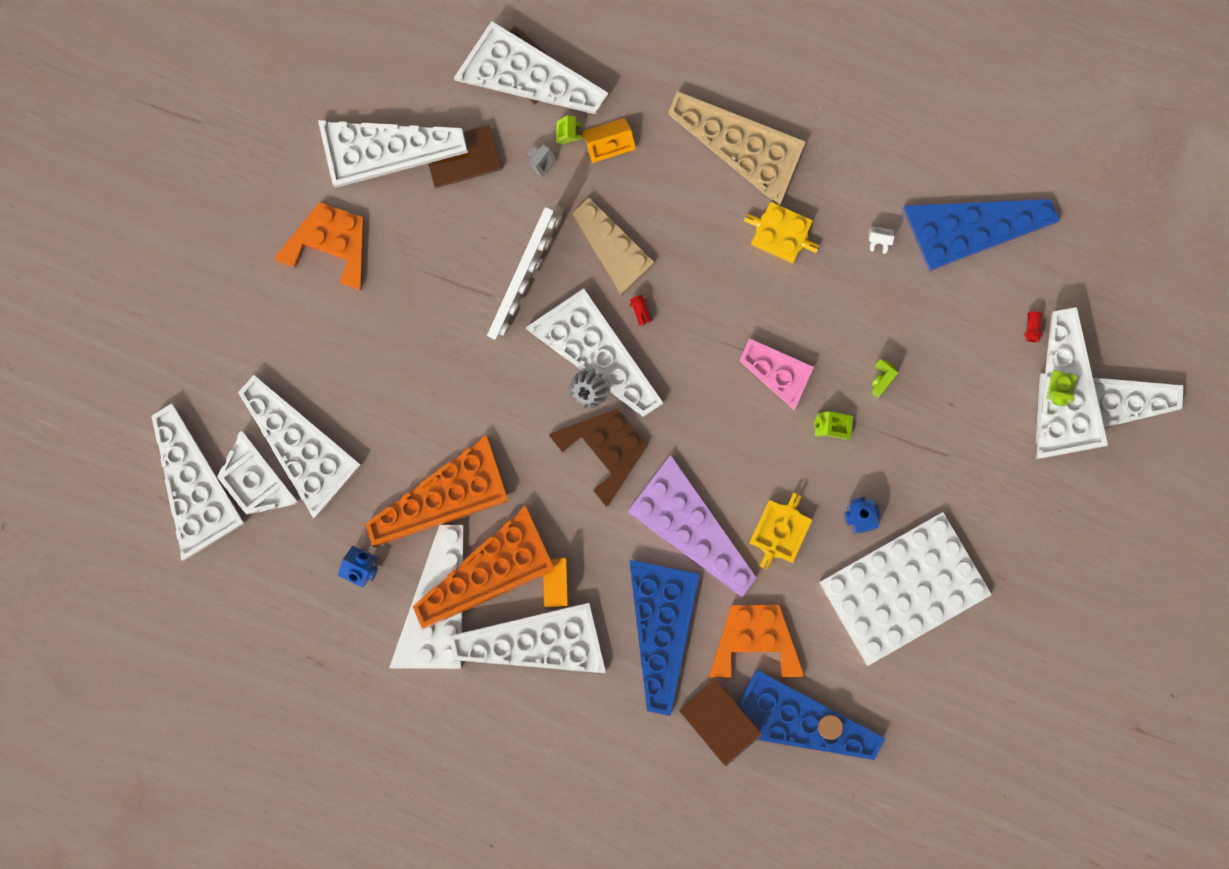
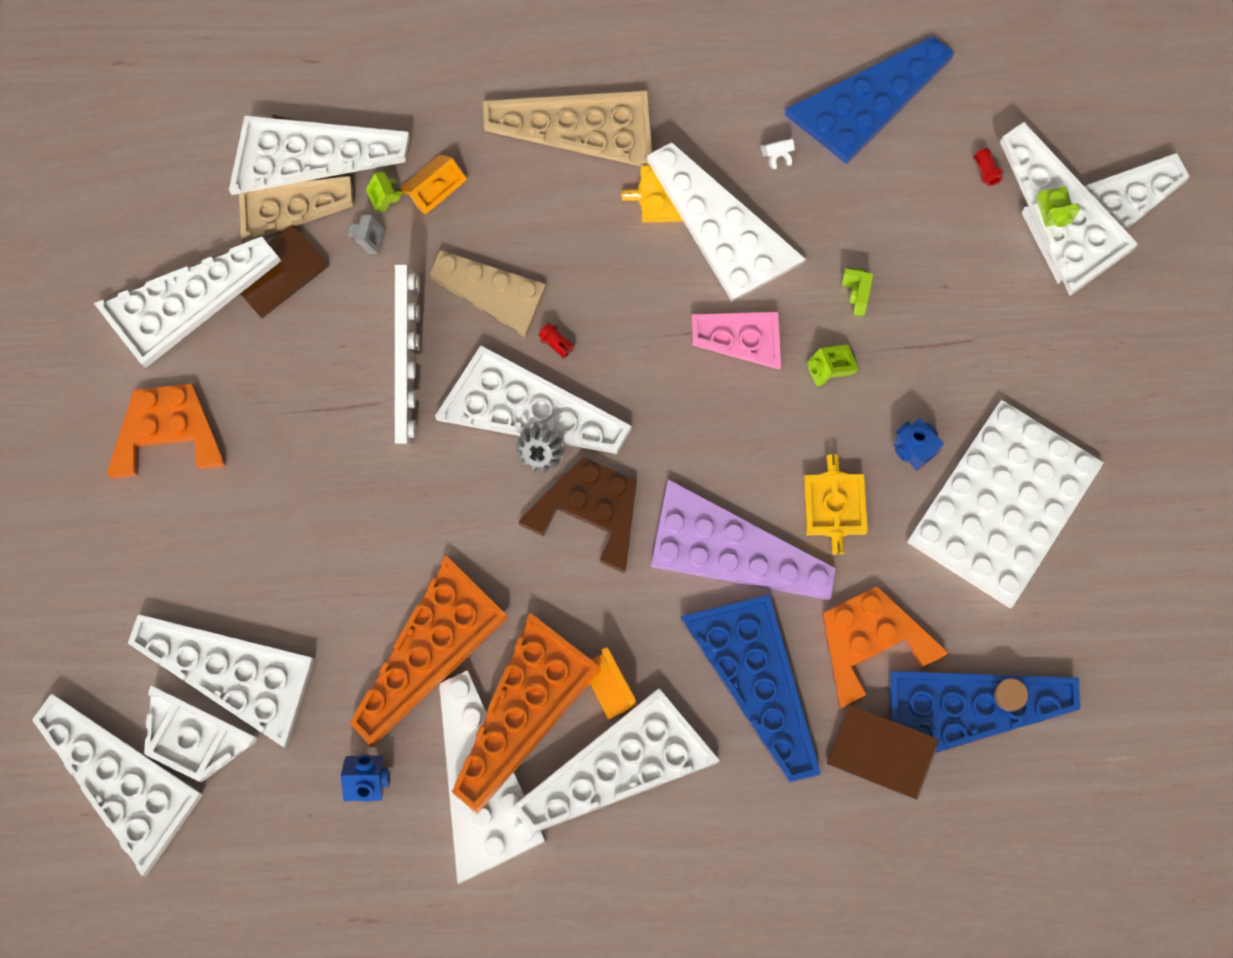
camera: 25 degrees left, 10 degrees down
none -> tan wing [239,176,354,243]
none -> white wing [646,143,806,302]

